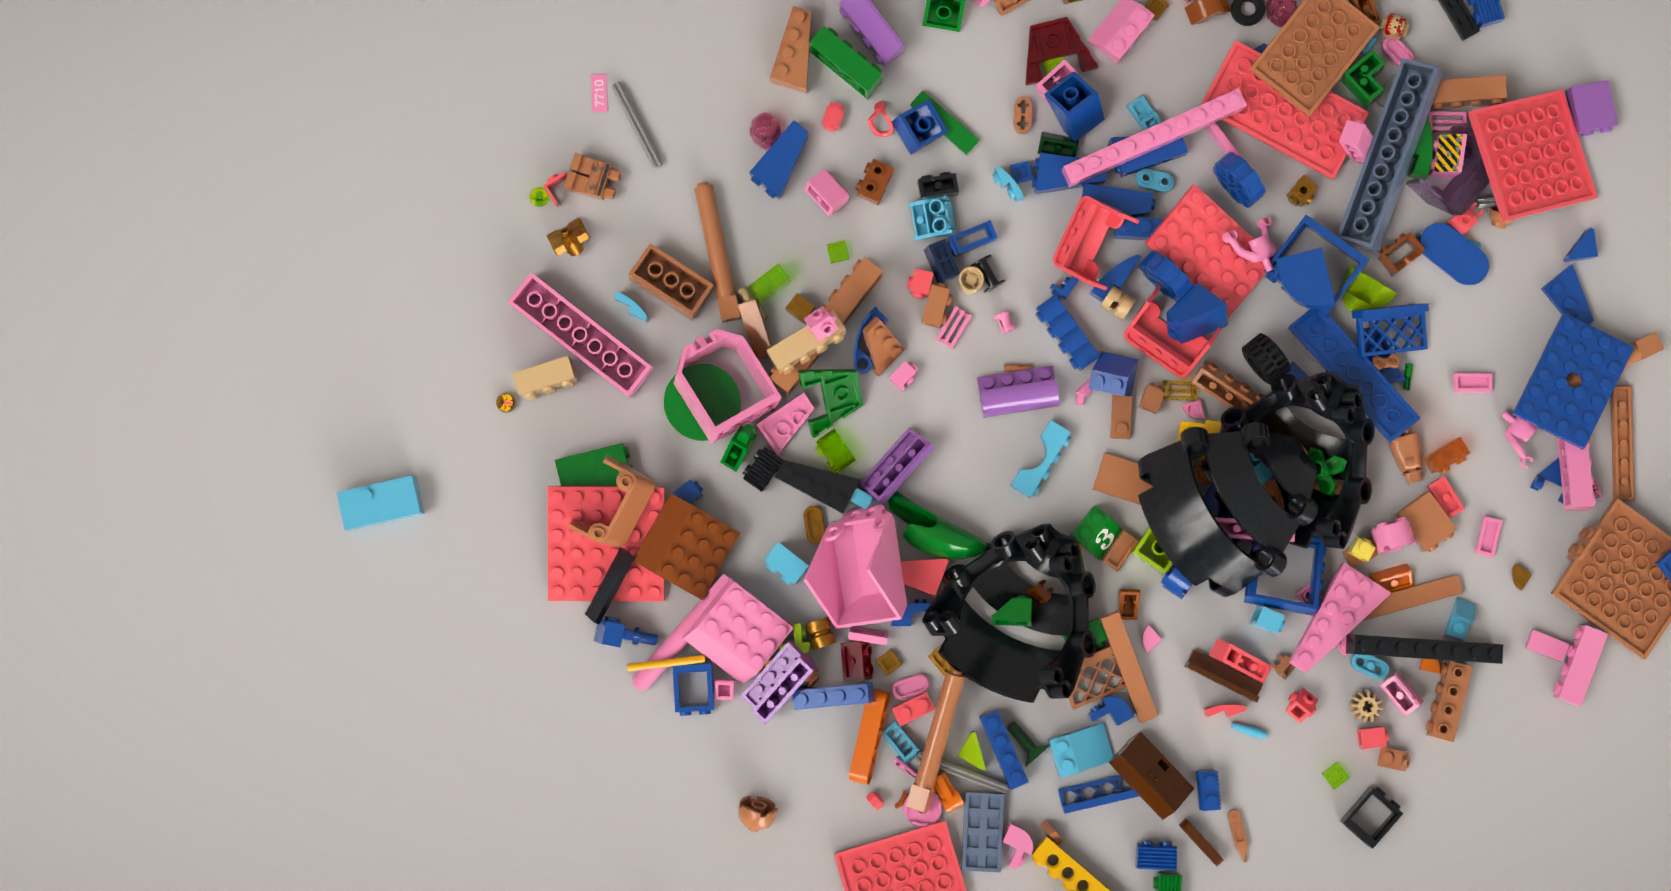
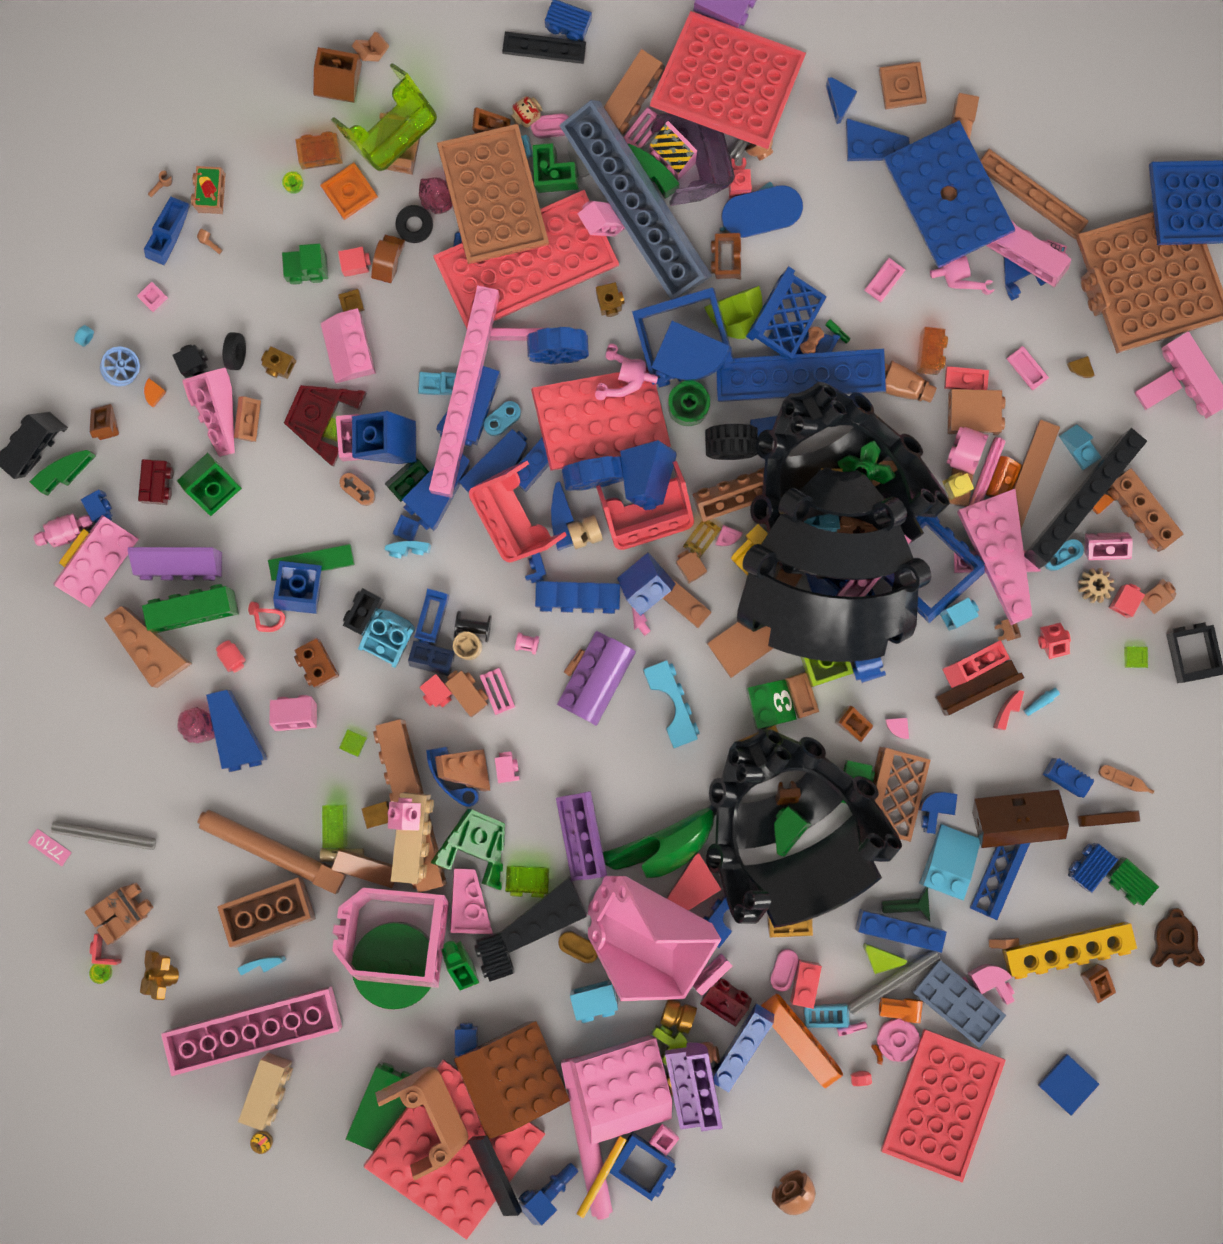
camera: 55 degrees left, 0 degrees up
medium azure slope [850,488,873,509] -> none
pearl gold tile [875,649,902,676] -> none
nougat brick [906,669,965,813] -> none
nougat tile [1100,610,1158,723] -> none
none -> green brick [668,381,710,426]
none -> nougat tile [879,62,927,110]
none -> bright pink axle [969,437,1005,506]

